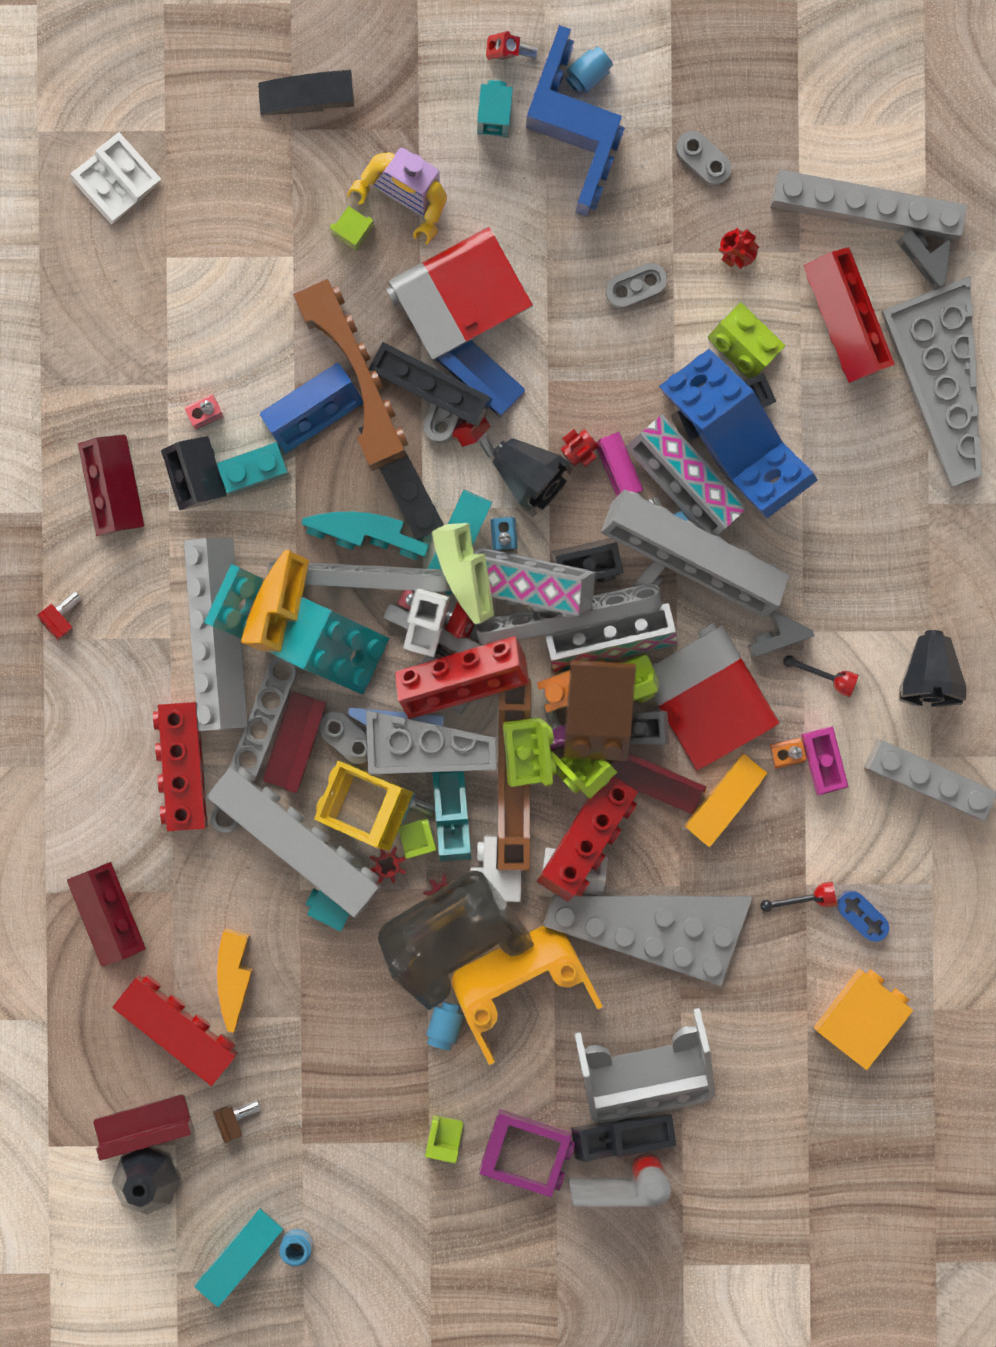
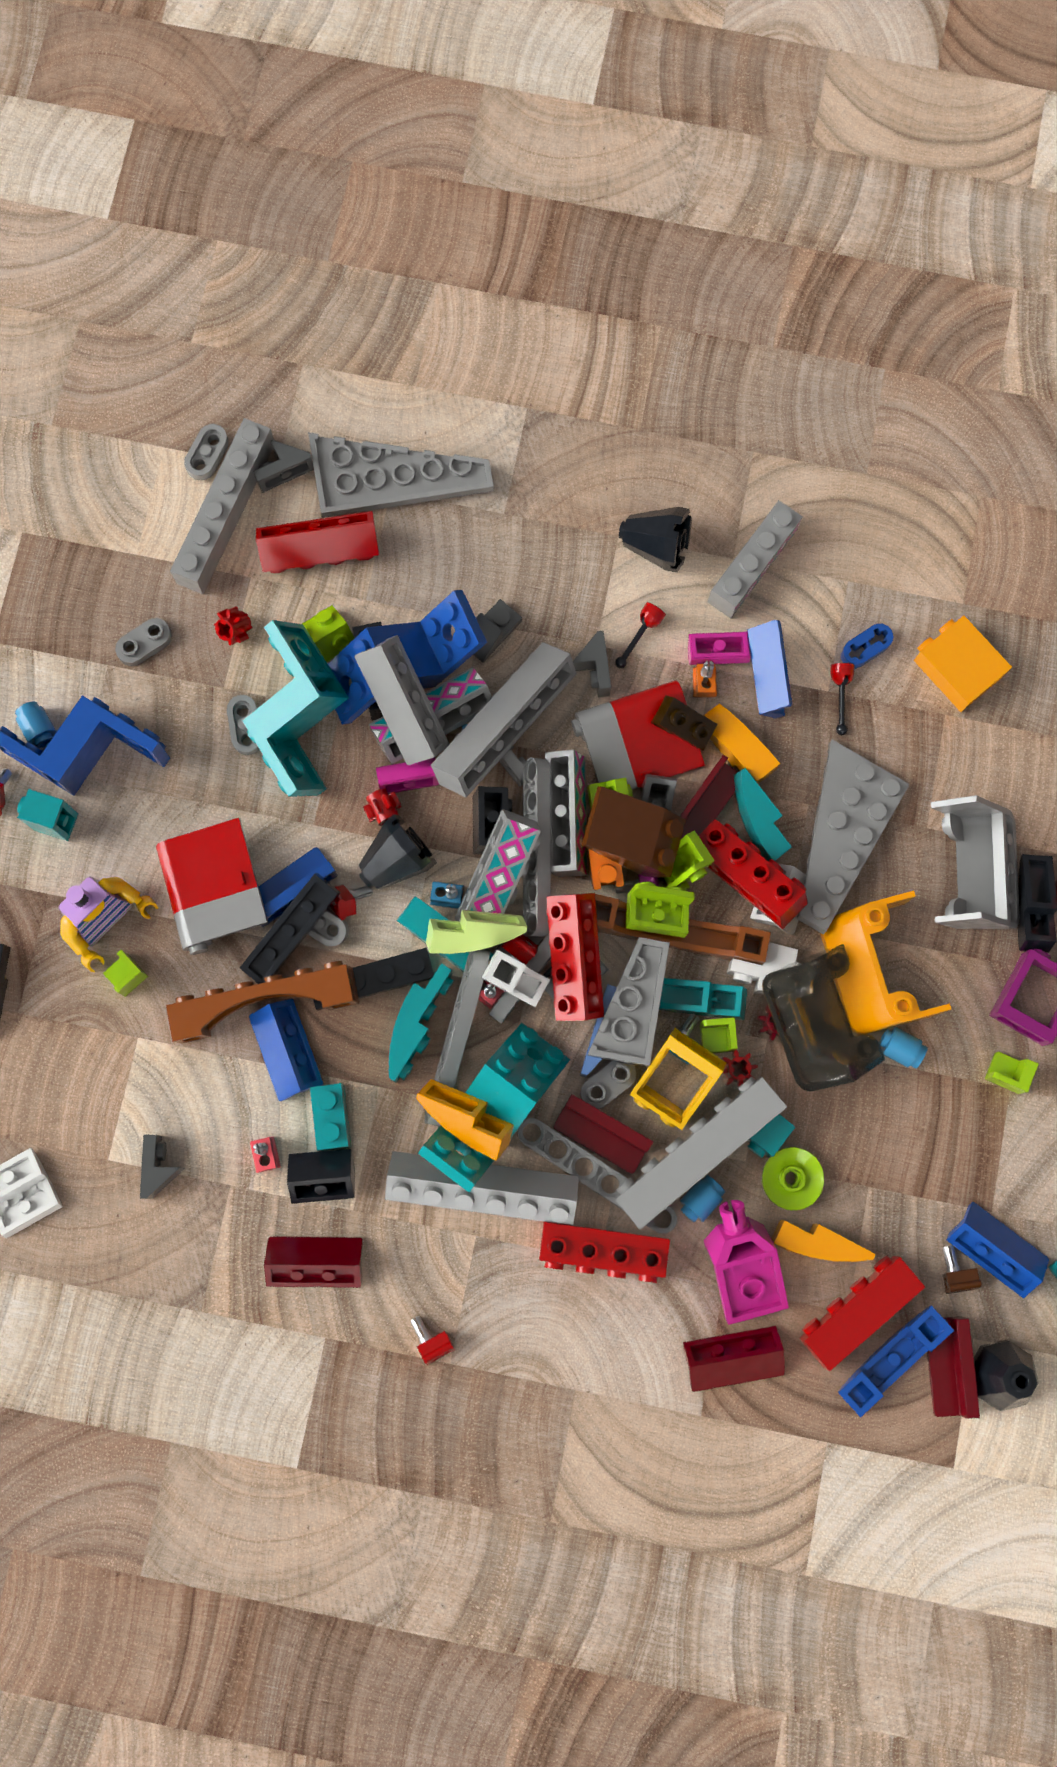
camera: 80 degrees left, 10 degrees down
none -> dark grey slope [140,1135,185,1199]
none -> light grey plate [184,424,229,480]
none -> teal bracket [242,620,349,797]
none -> light grey panel [355,635,449,765]
none -> dark grey slope [474,599,522,663]
none -> dark brown plate [651,695,718,751]
none -> dark azure brick [680,1175,726,1223]
none -> dark pink plate [703,1200,789,1325]
none -> teal slope [734,768,792,861]
none -> panel [747,620,792,719]
none -> lime dish [762,1147,824,1211]
none -> blue slope [838,1305,954,1418]
none -> blue panel [946,1202,1049,1298]

